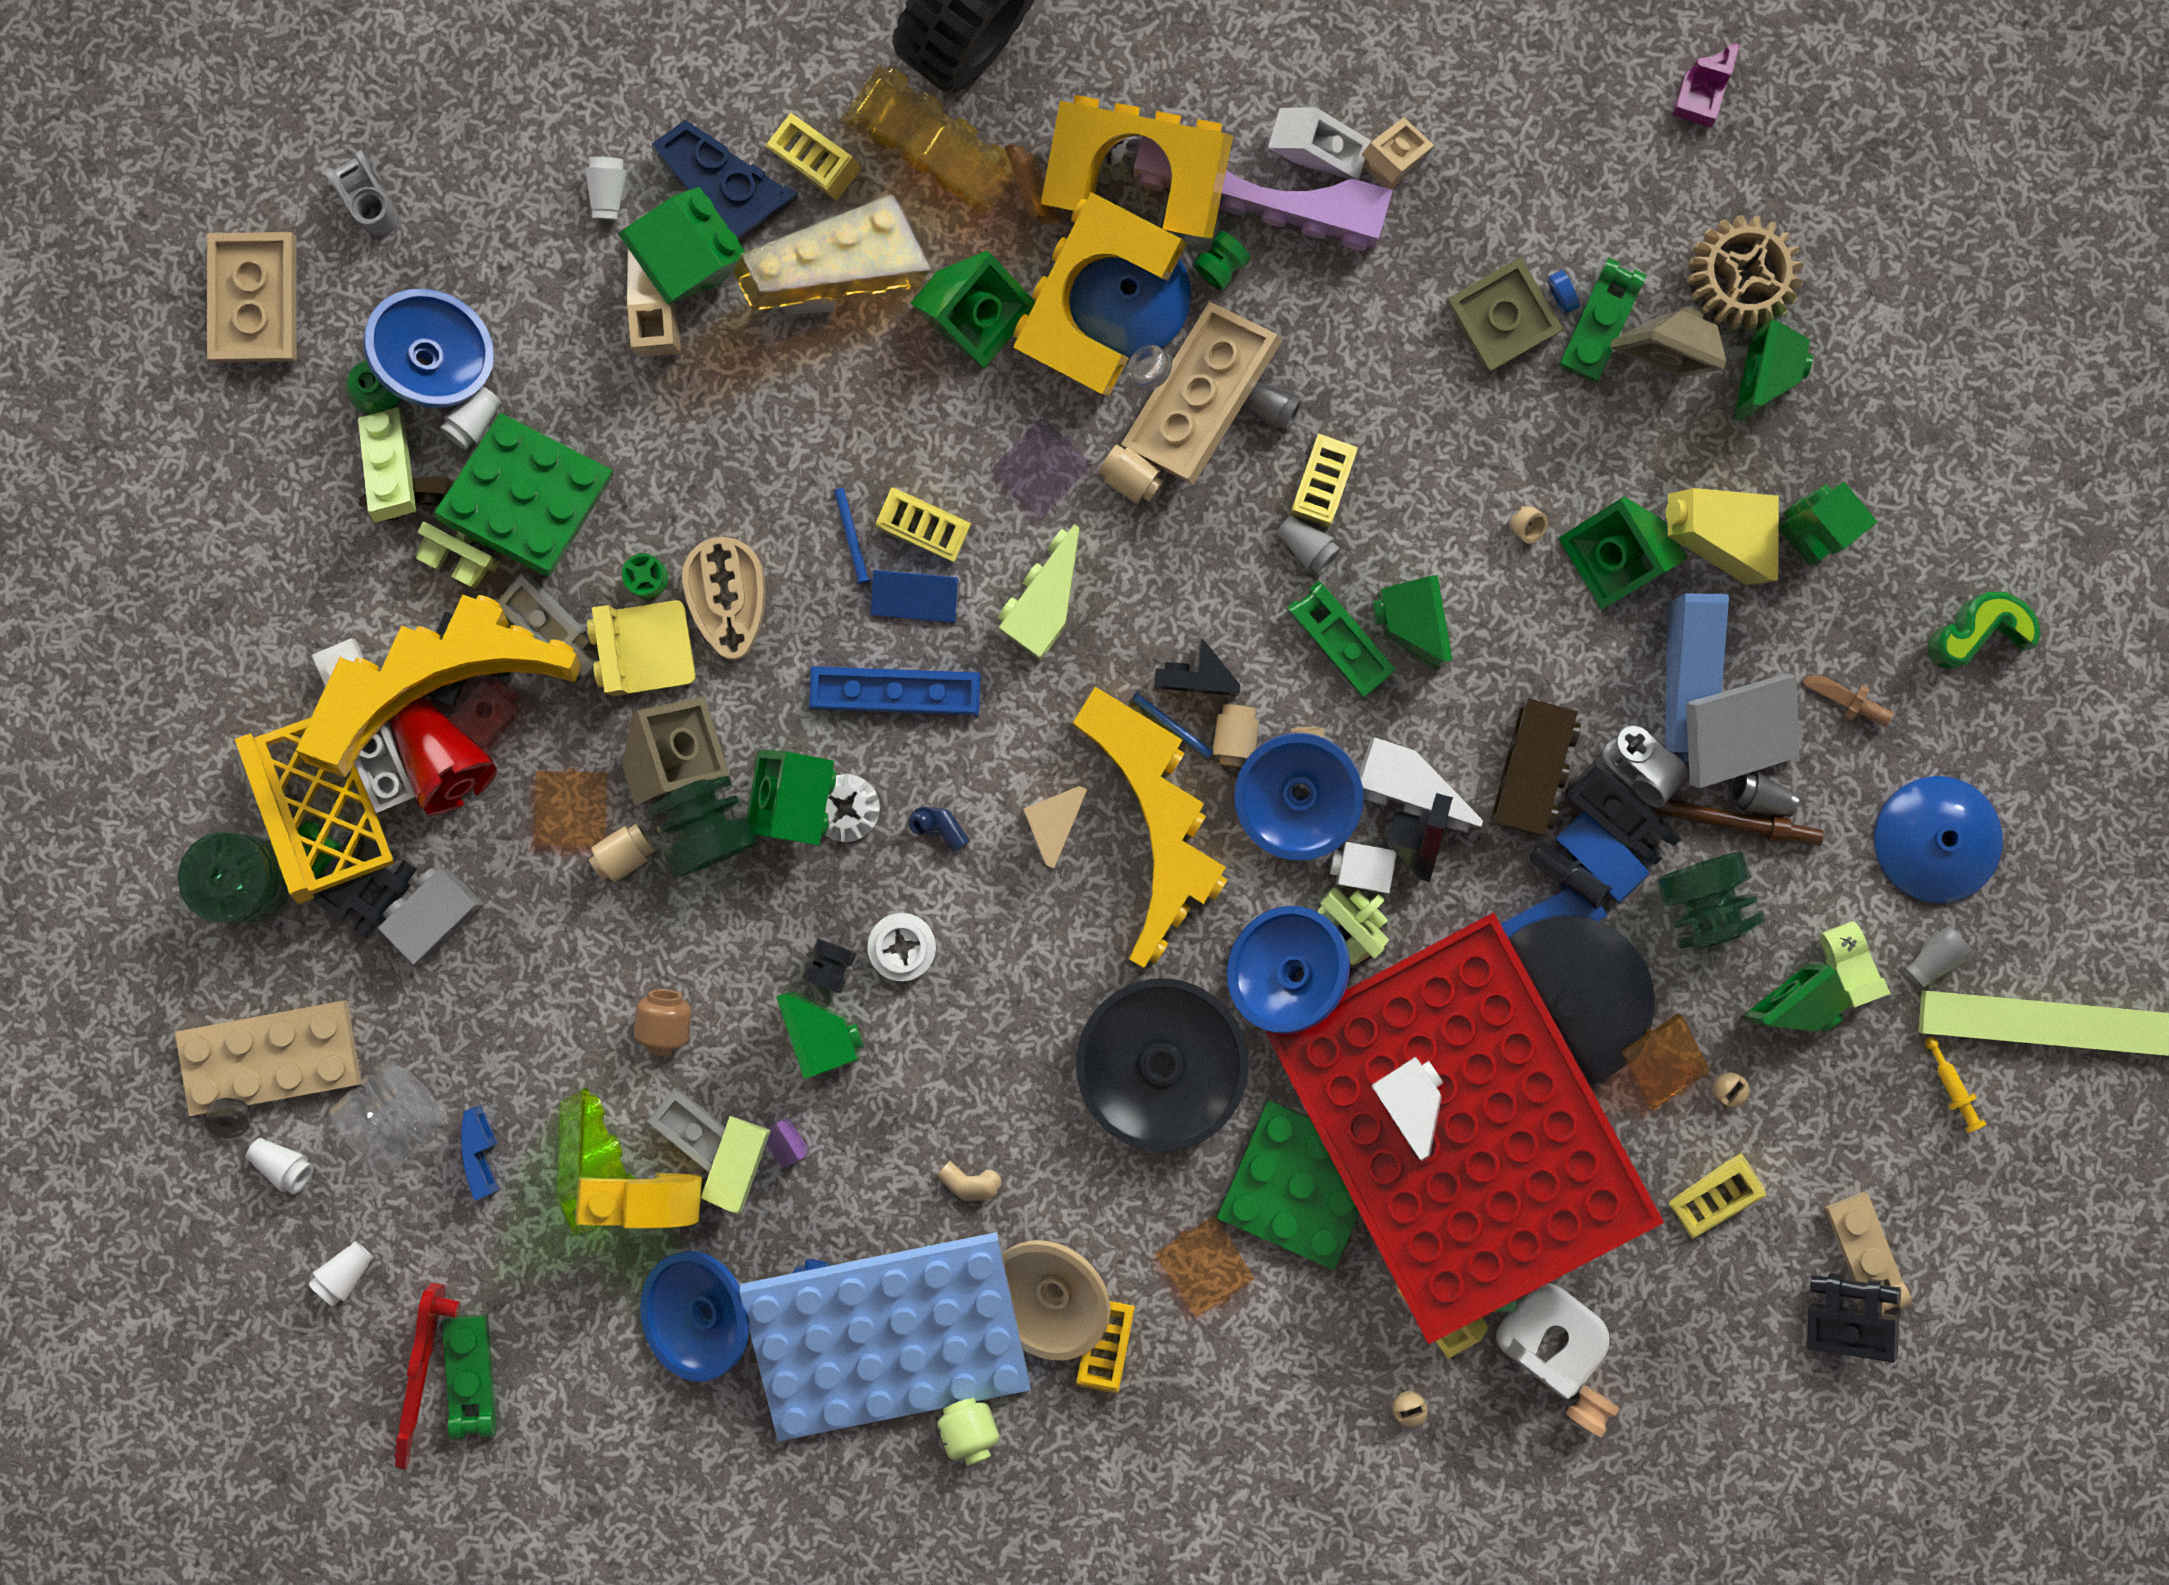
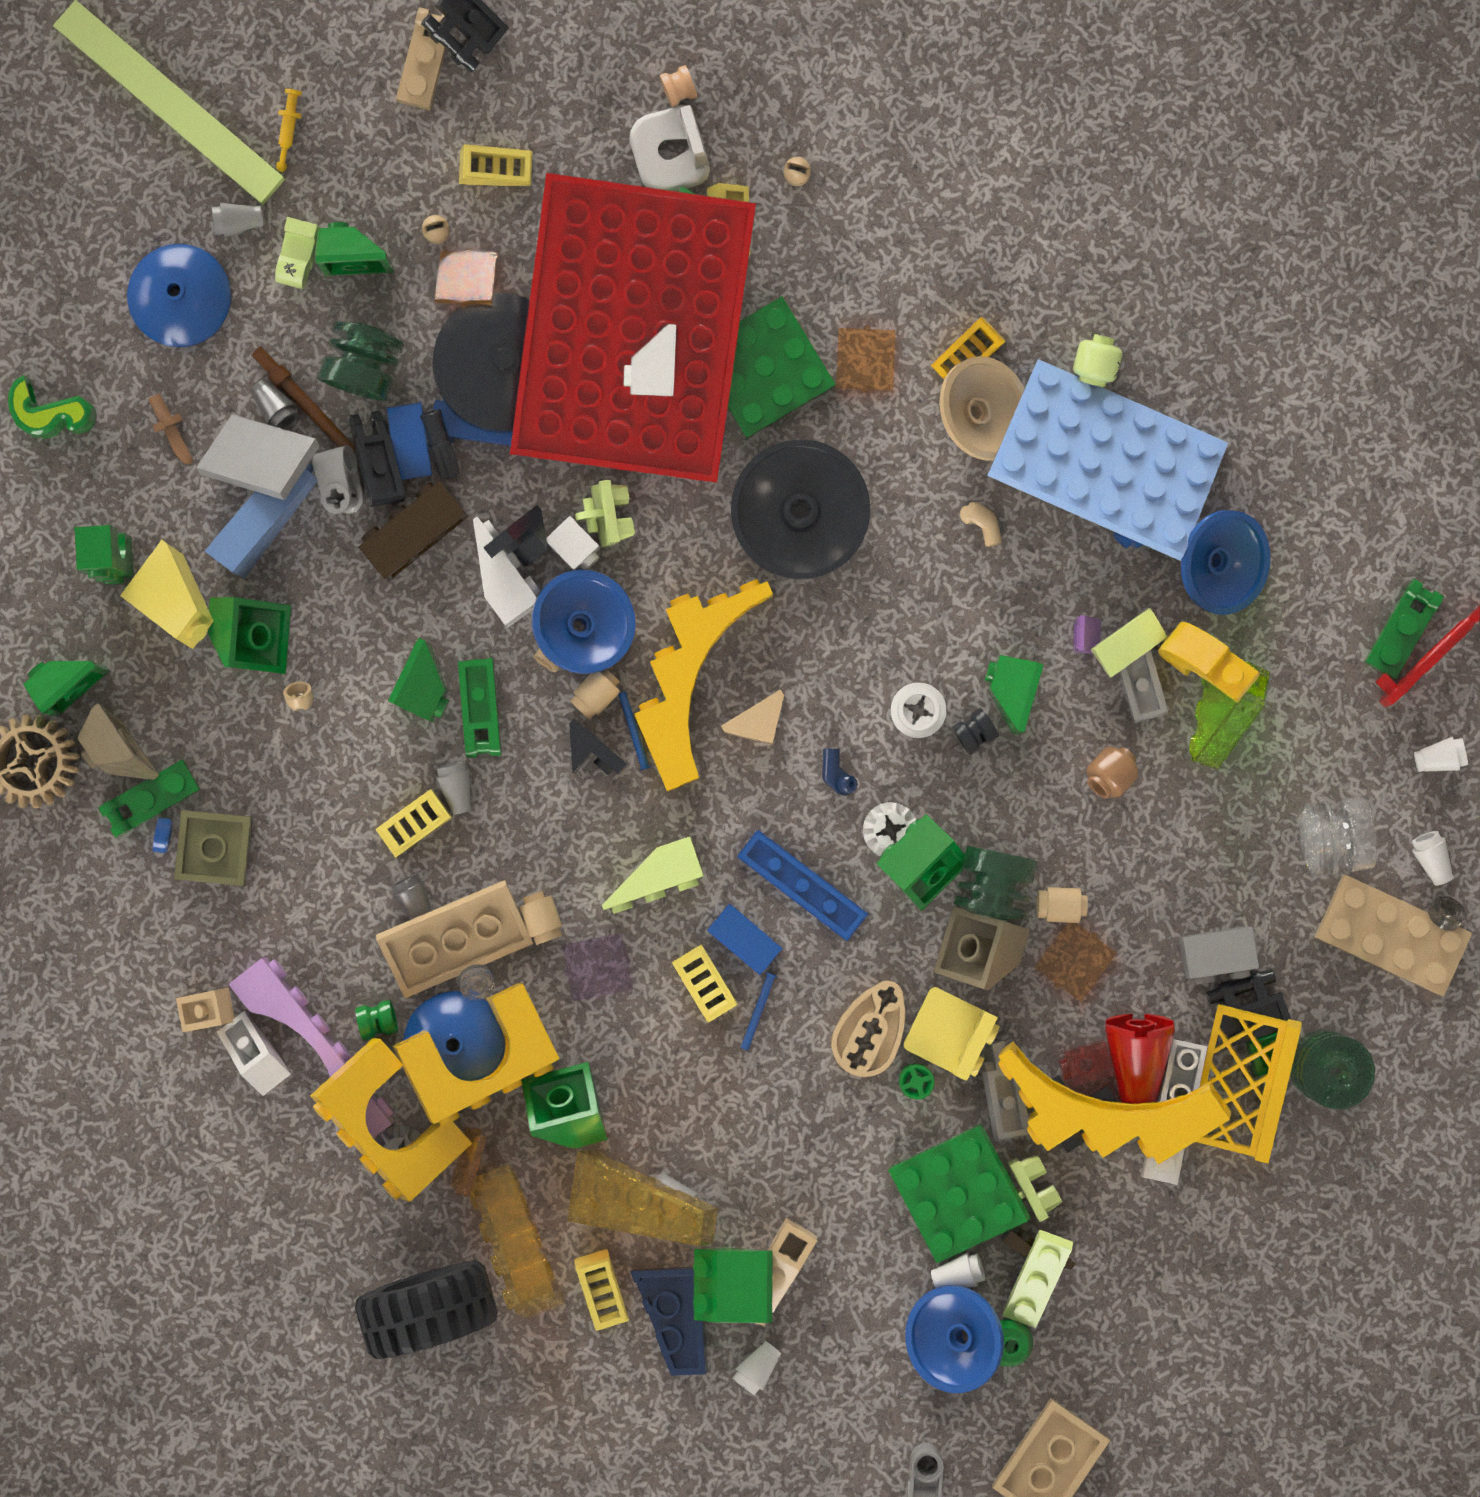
camera: 140 degrees left, 0 degrees up
blue slope [461,1105,499,1201] -> none
blue dish [1227,906,1350,1034] -> none

